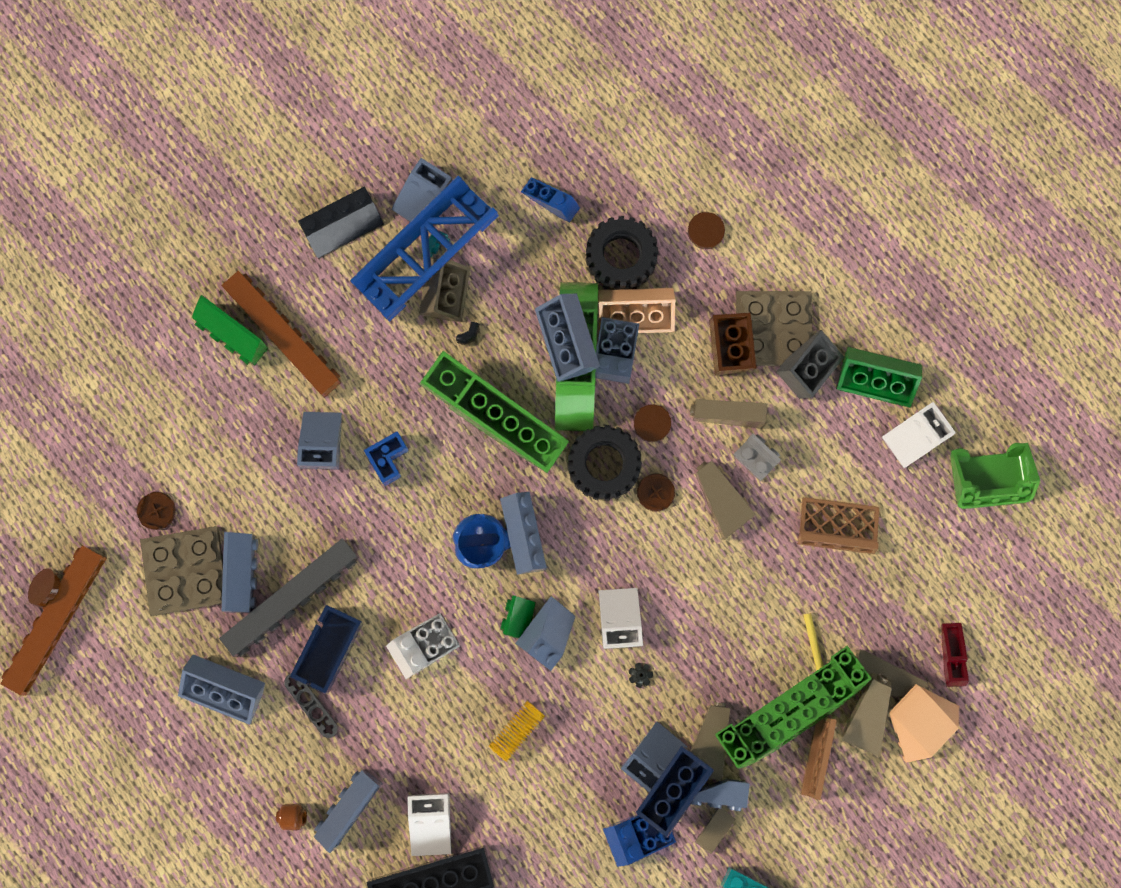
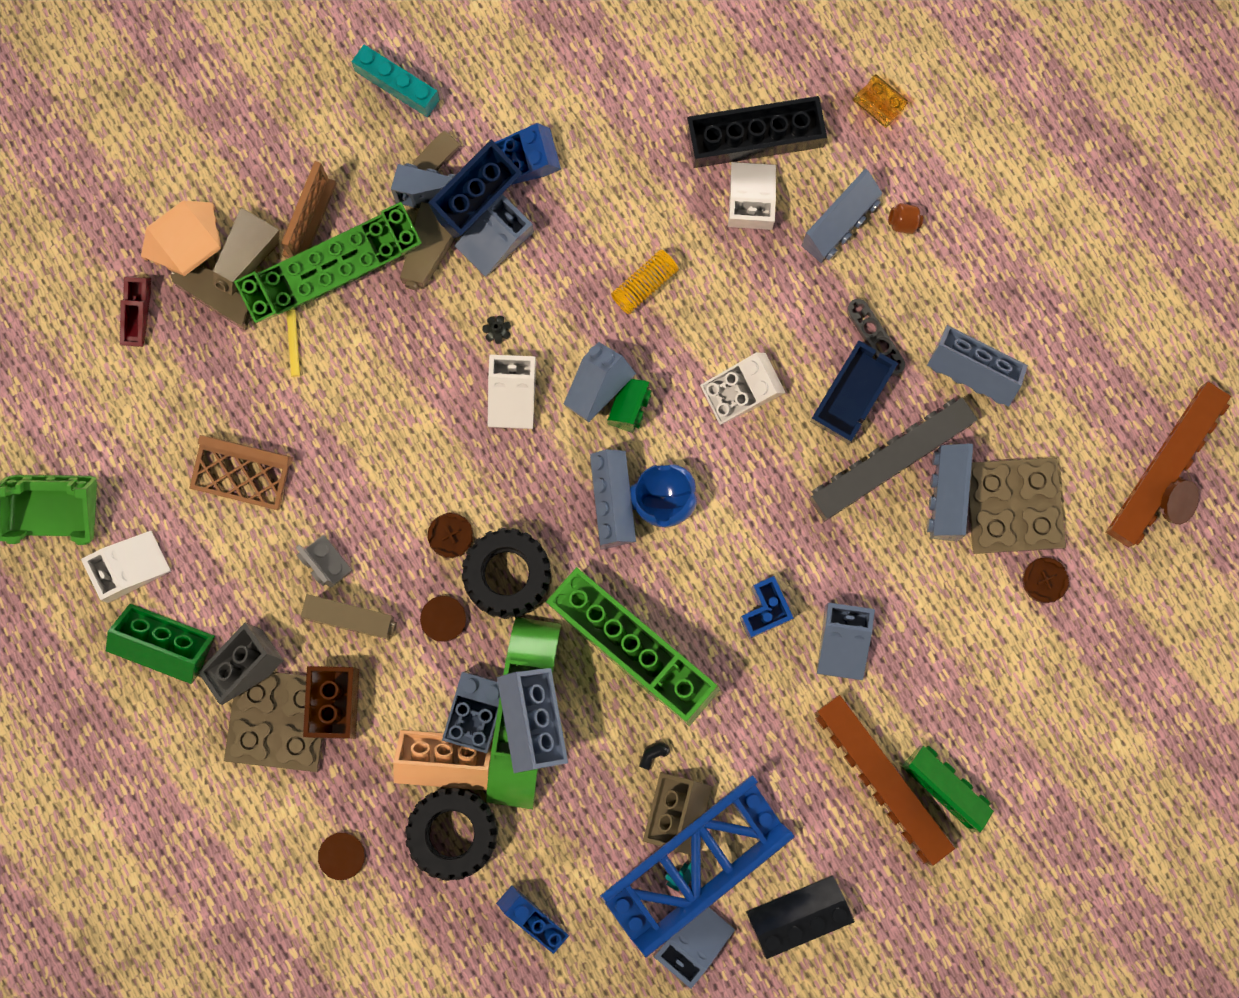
camera: 175 degrees left, 0 degrees up
dark tan slope [695,460,756,540] -> none

